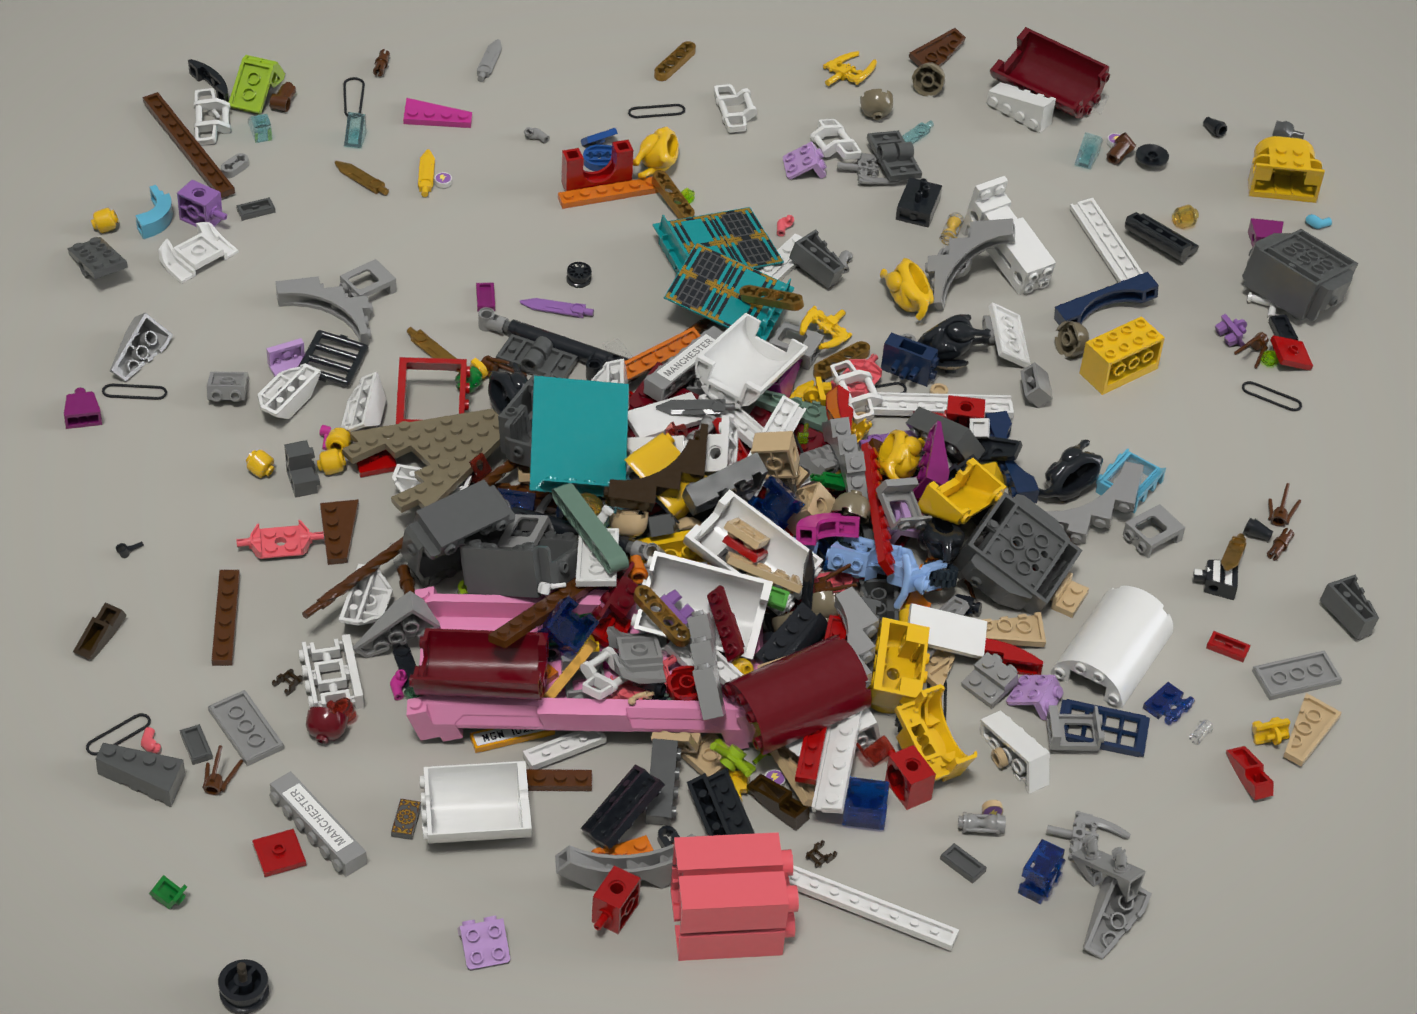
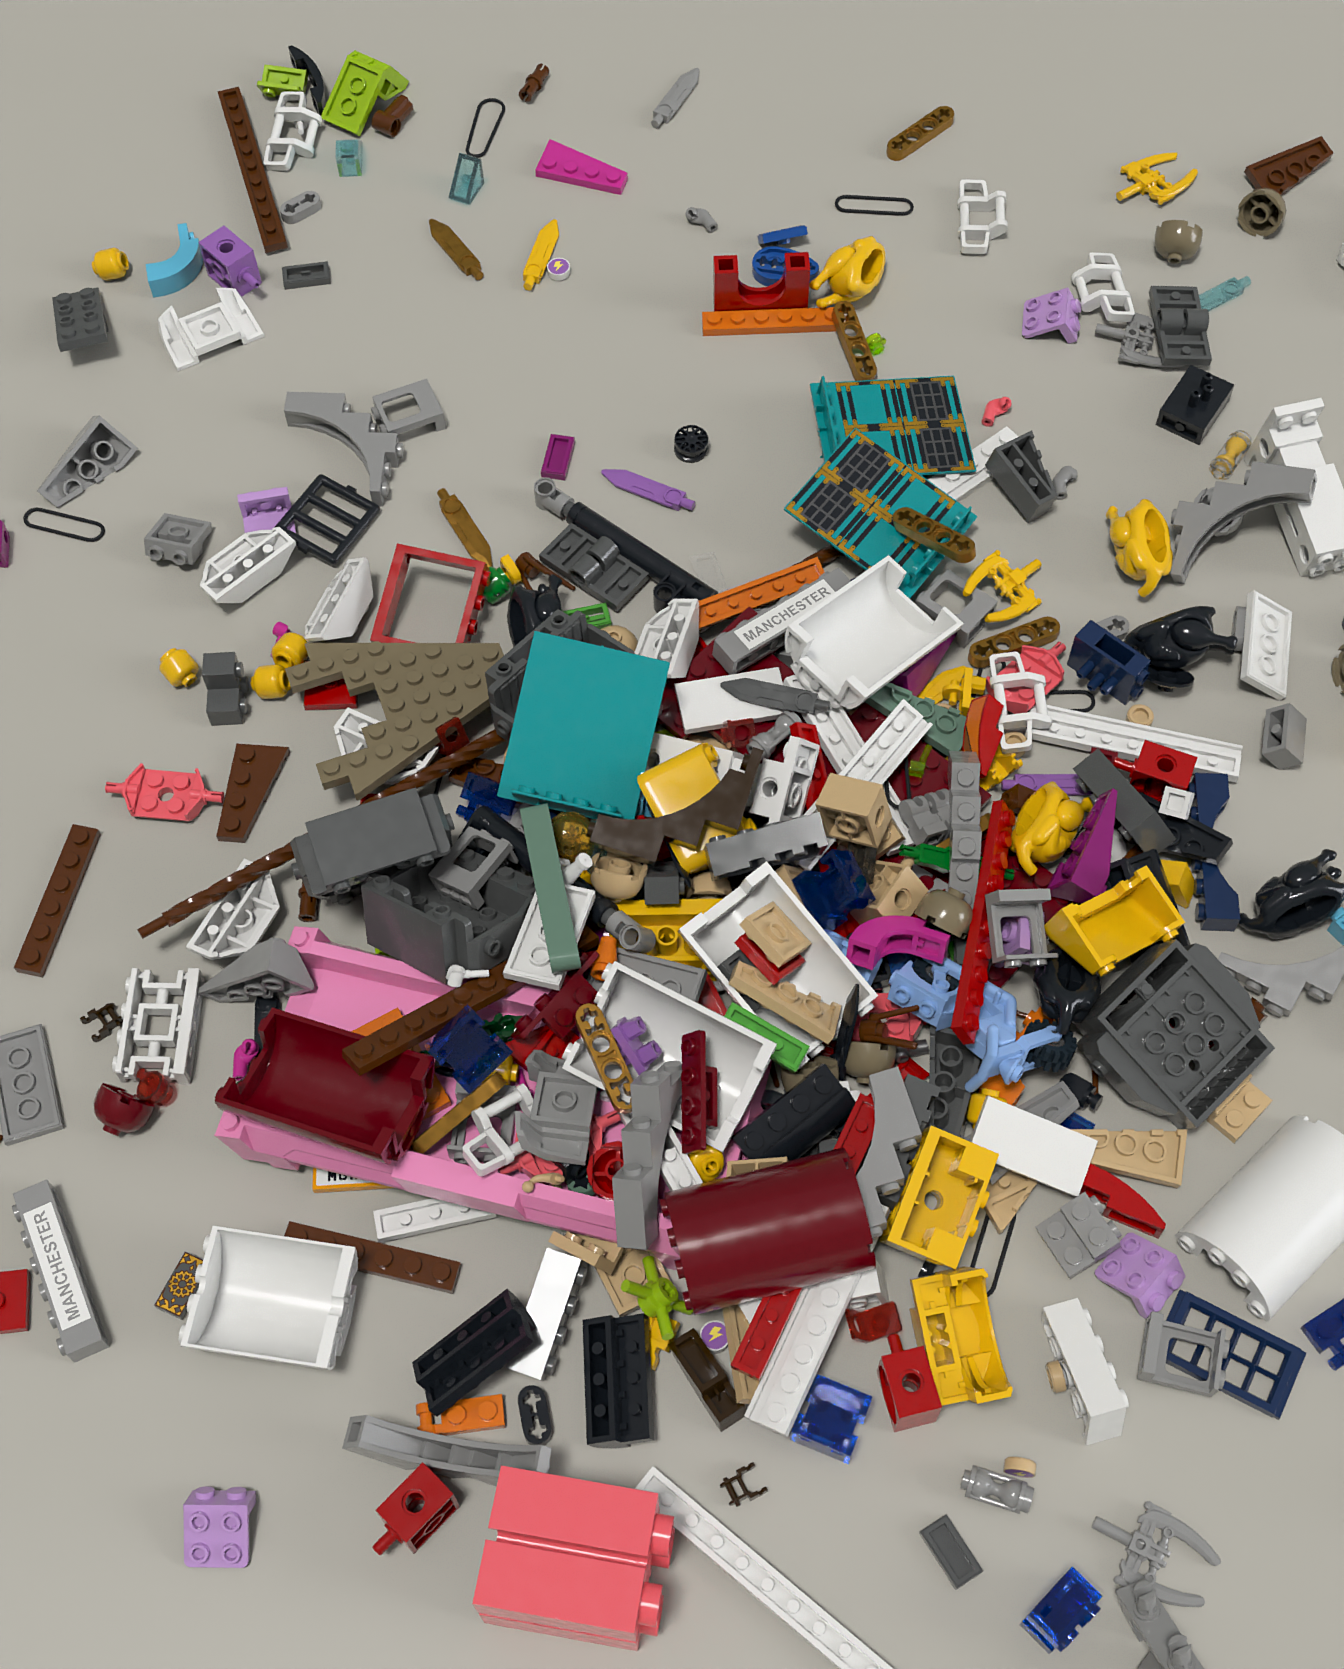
camera: 20 degrees right, 15 degrees up
none -> lime bracket [257,64,309,97]

